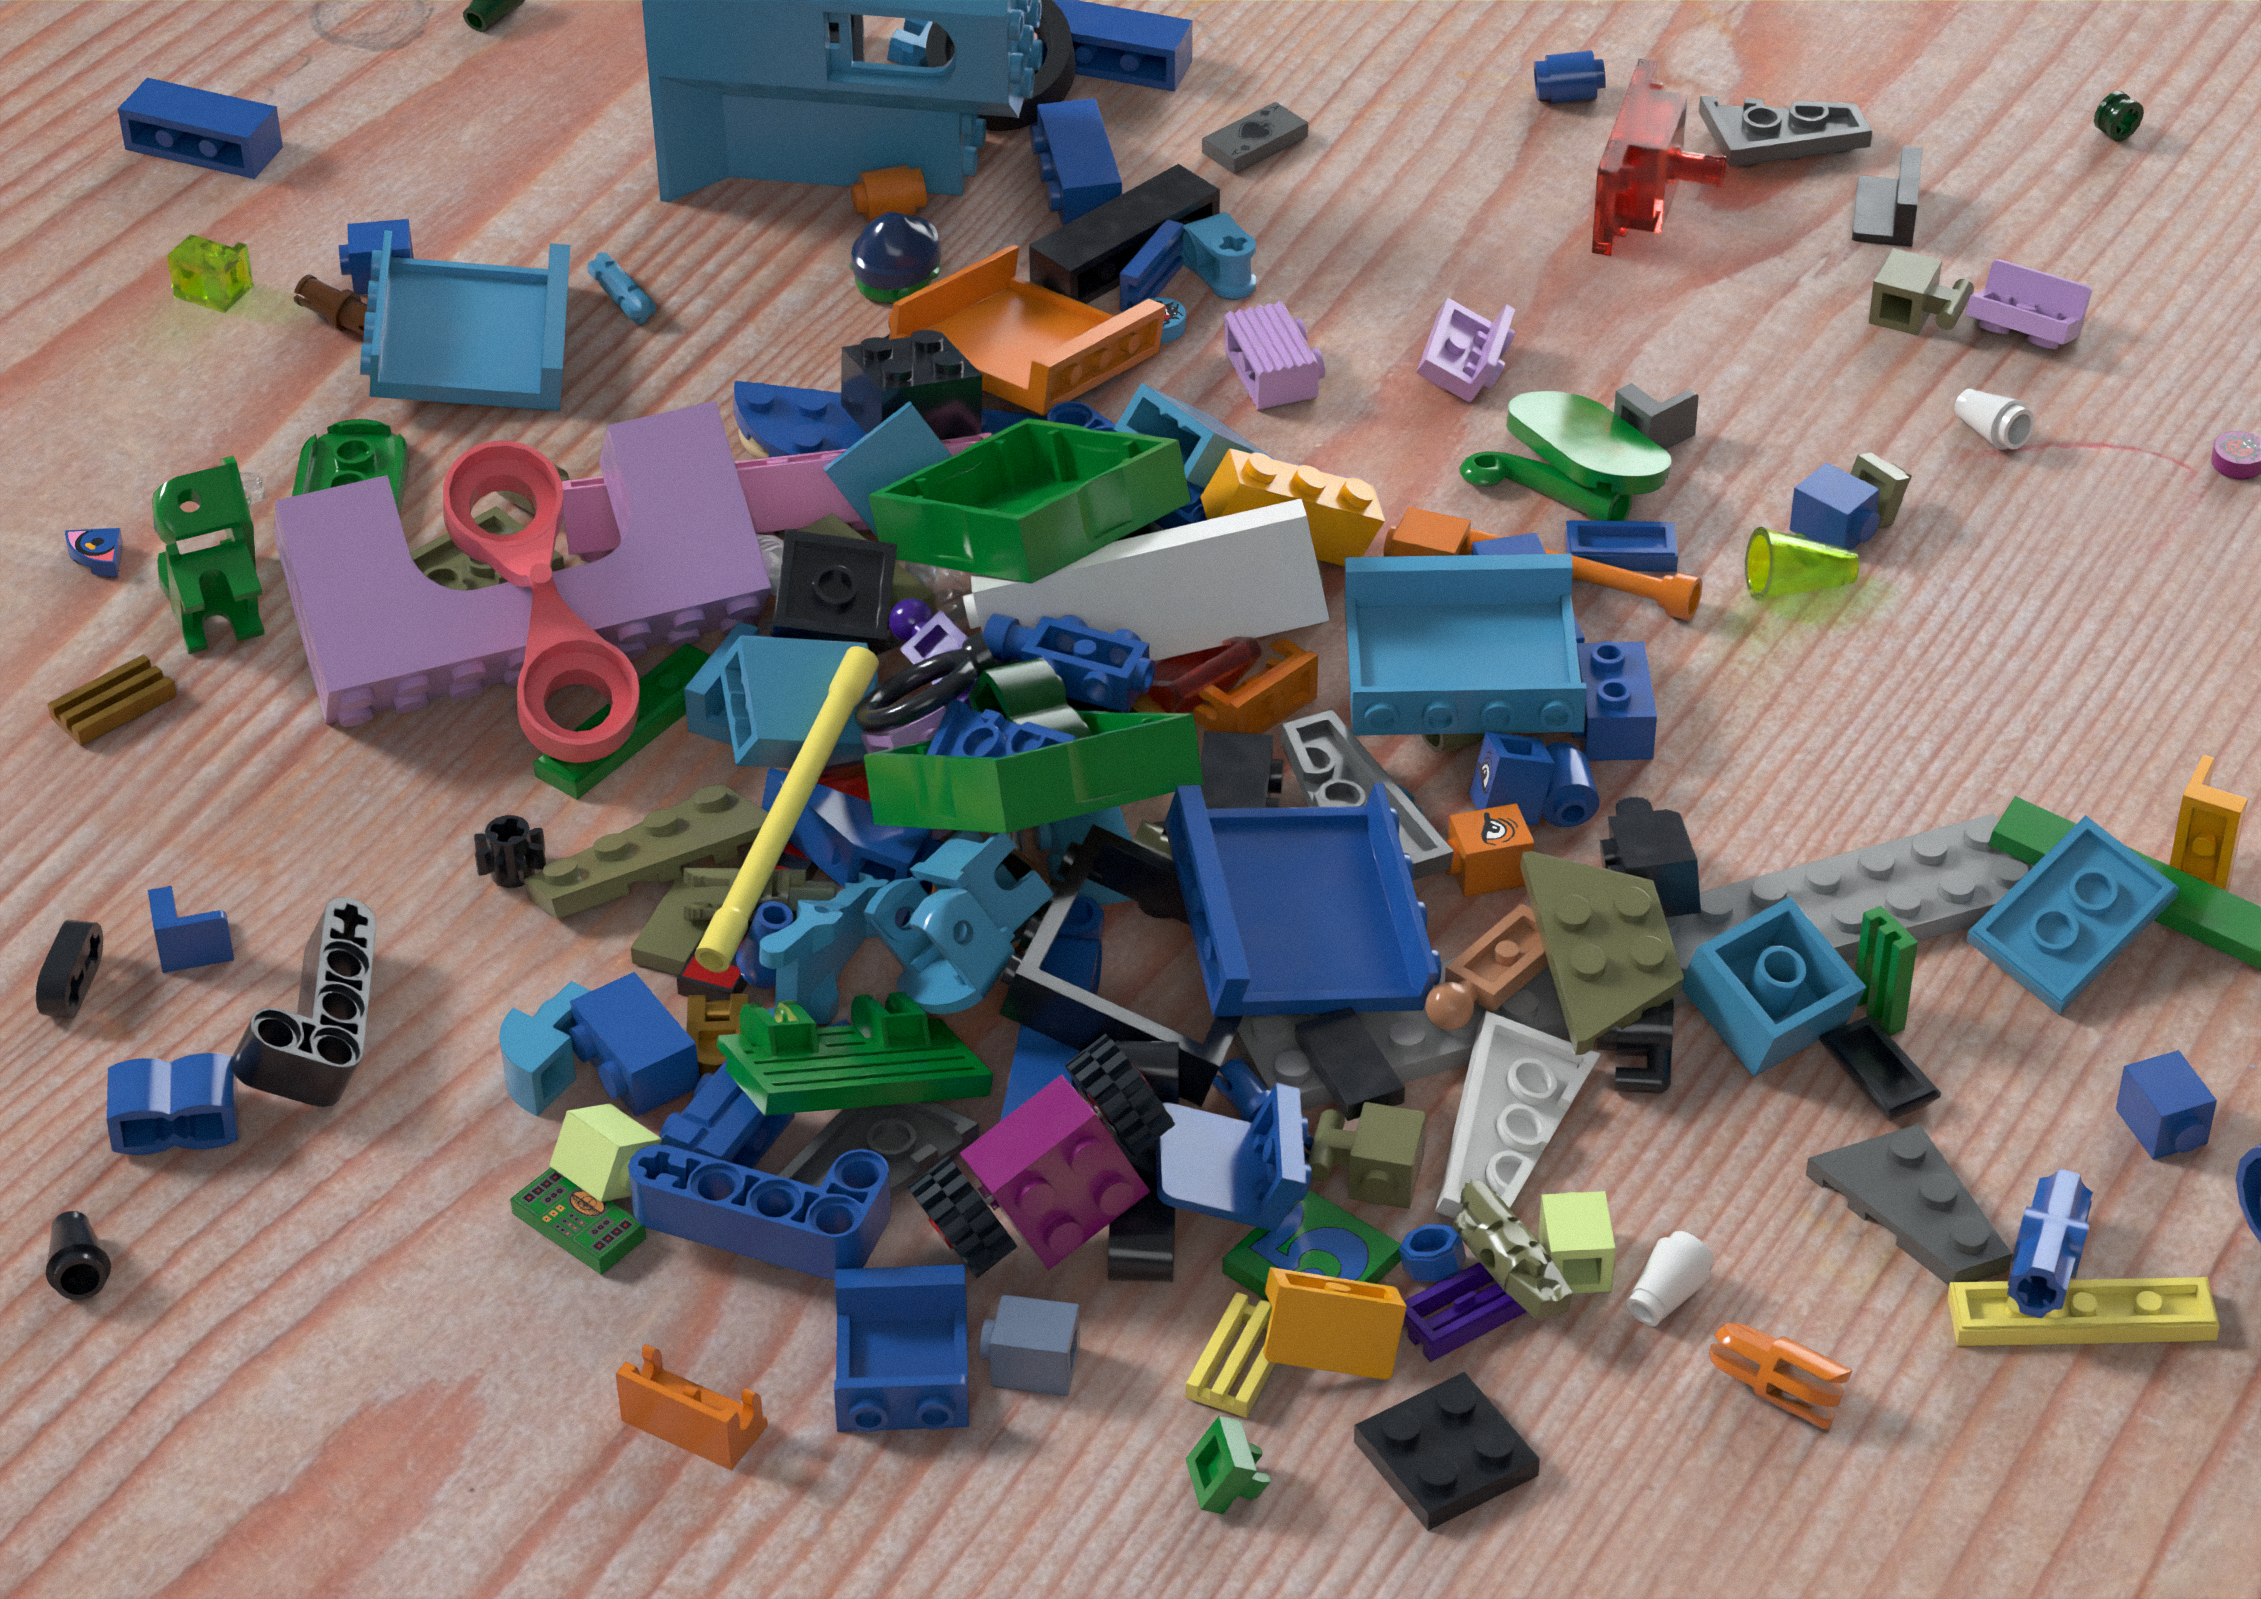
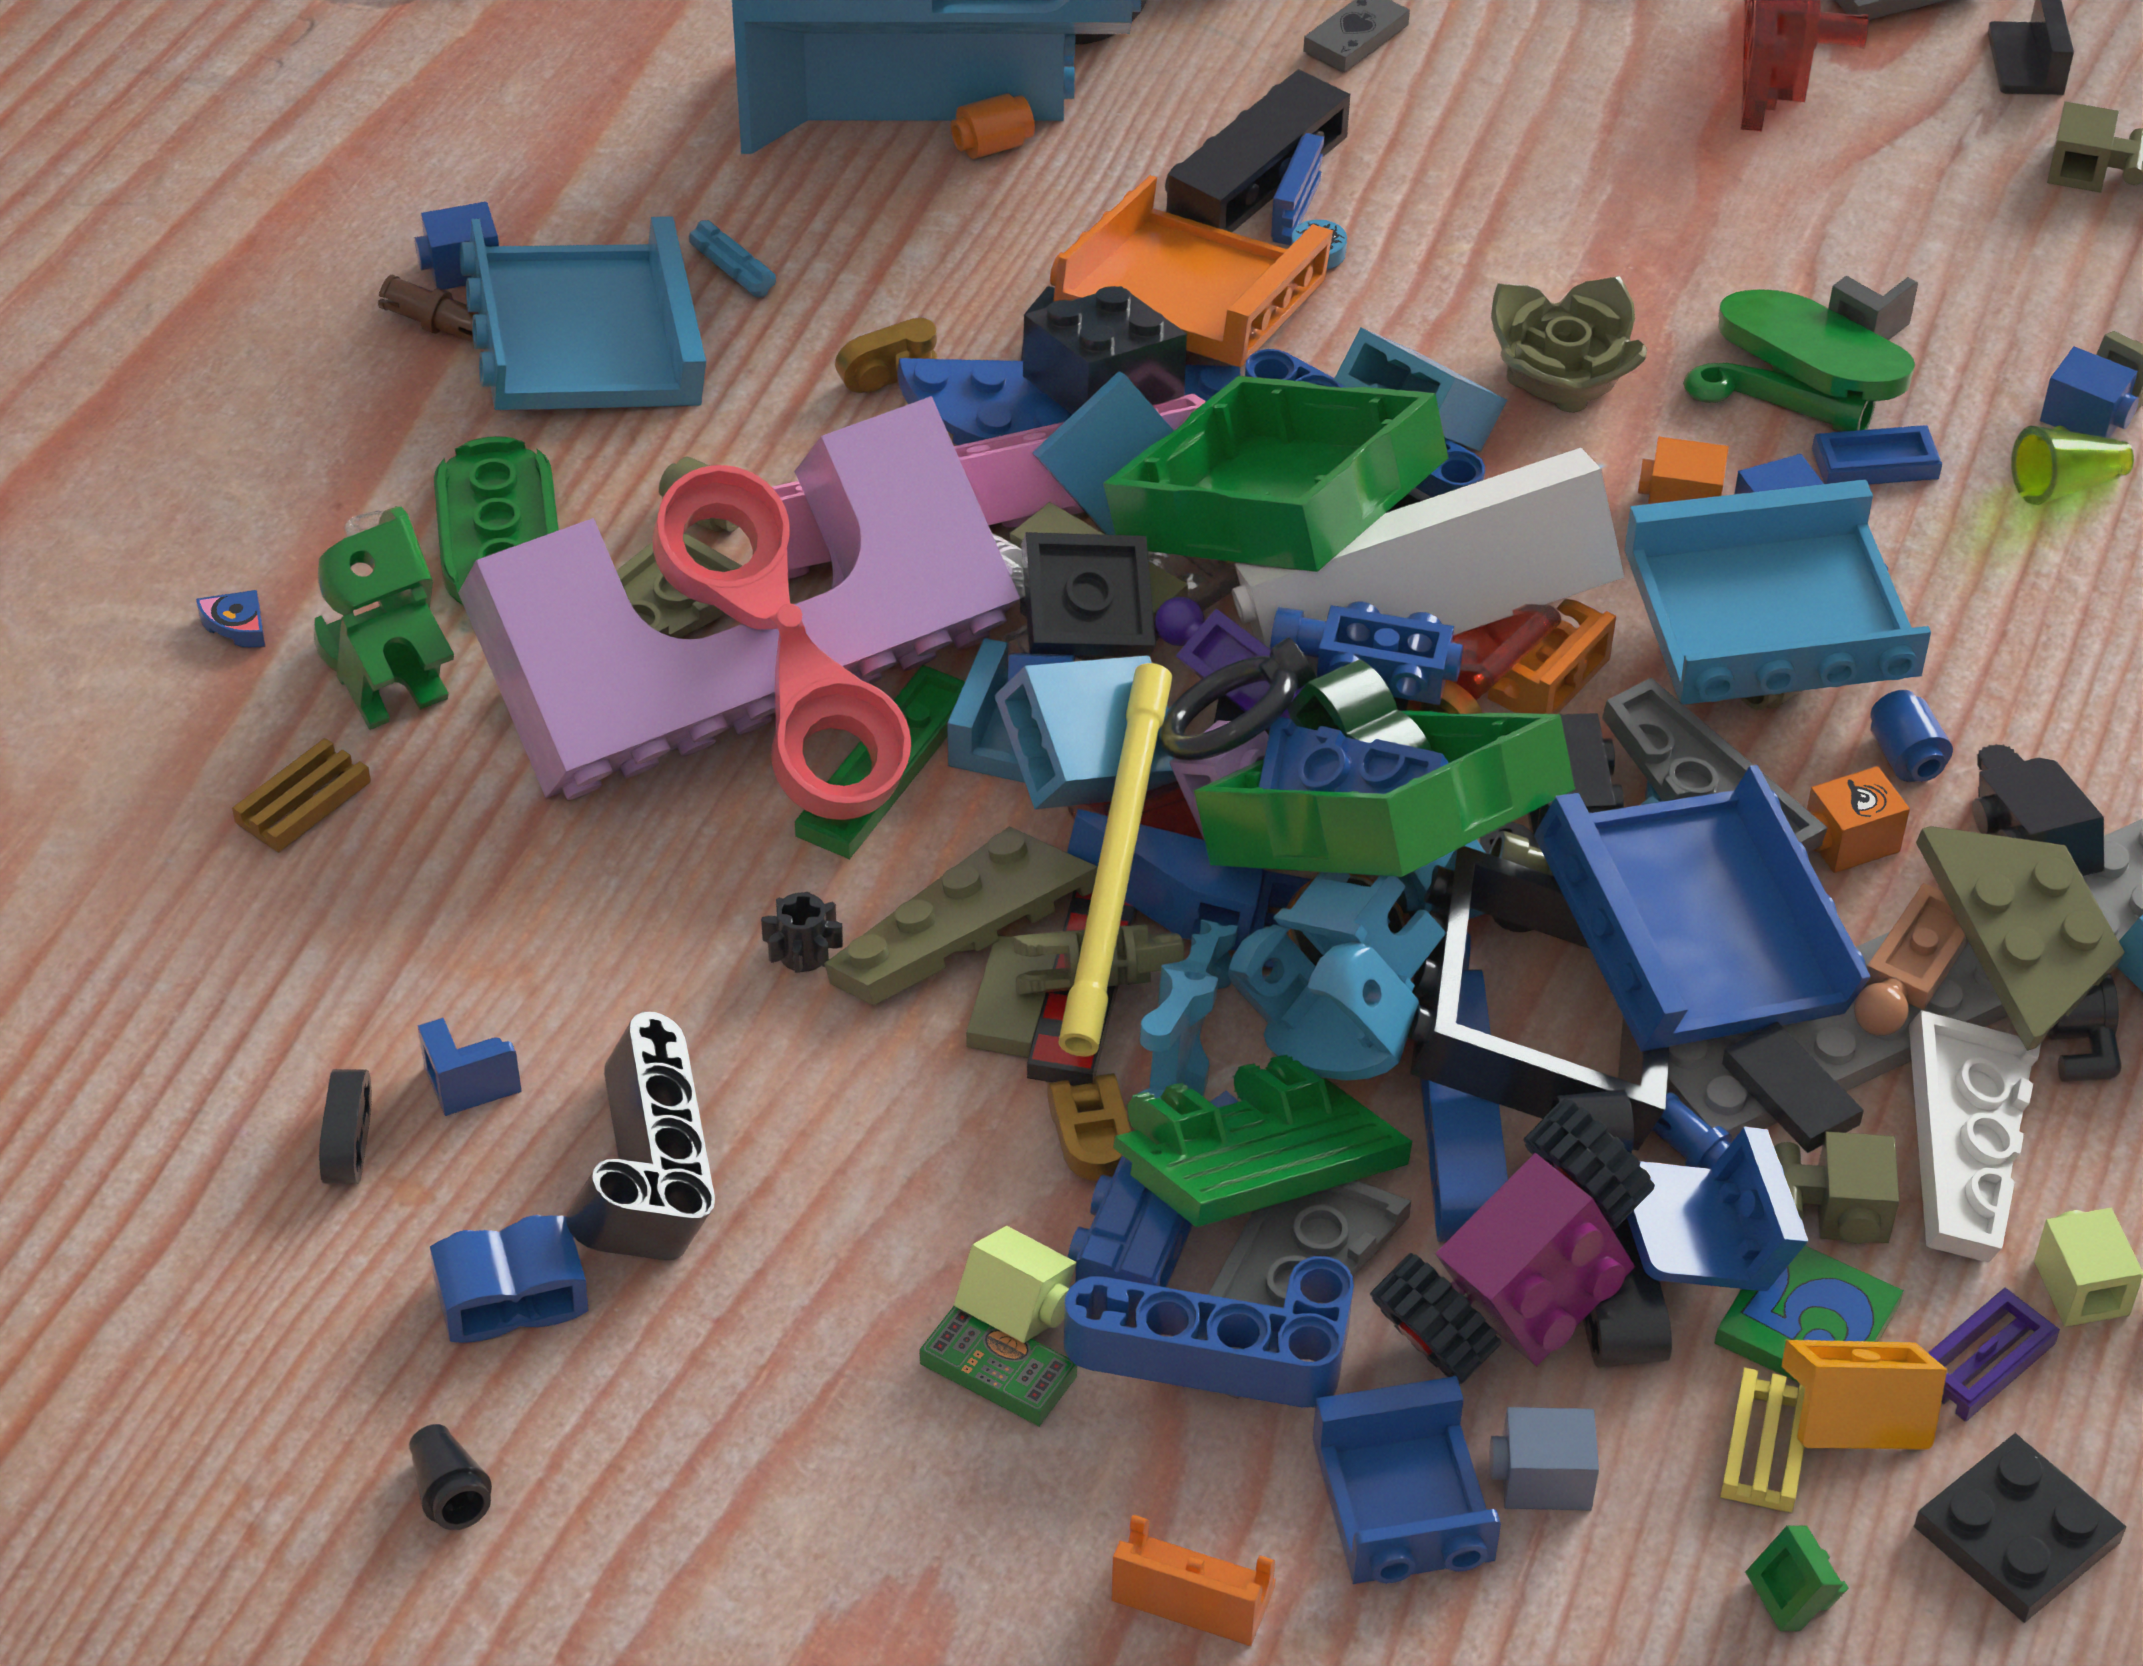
camera: 10 degrees left, 5 degrees up
blue brick [118,77,283,179] -> none
clear neon green brick [167,234,254,313] -> none
dark azure brick [499,981,591,1116] -> none
blue brick [568,972,700,1117] -> none
blue cone [736,901,793,989] -> none
dark blue hair [849,212,941,303] -> none
blue brick [1030,98,1122,226] -> none
dark azure piece [1178,212,1256,299] -> none
light orange brick [1200,448,1385,566] -> none
lavender brick [1225,301,1325,410] -> none
blue tile [1399,1224,1466,1282] -> none
lavender bracket [1416,298,1516,403] -> none
olive hinge [1453,1179,1573,1320] -> none
blue brick [1469,732,1555,826] -> none
orange piece [1470,528,1703,621] -> none
blue brick [1571,641,1657,761] -> none
none -> pearl gold plate [835,317,938,393]
none -> olive brick [1491,276,1647,413]

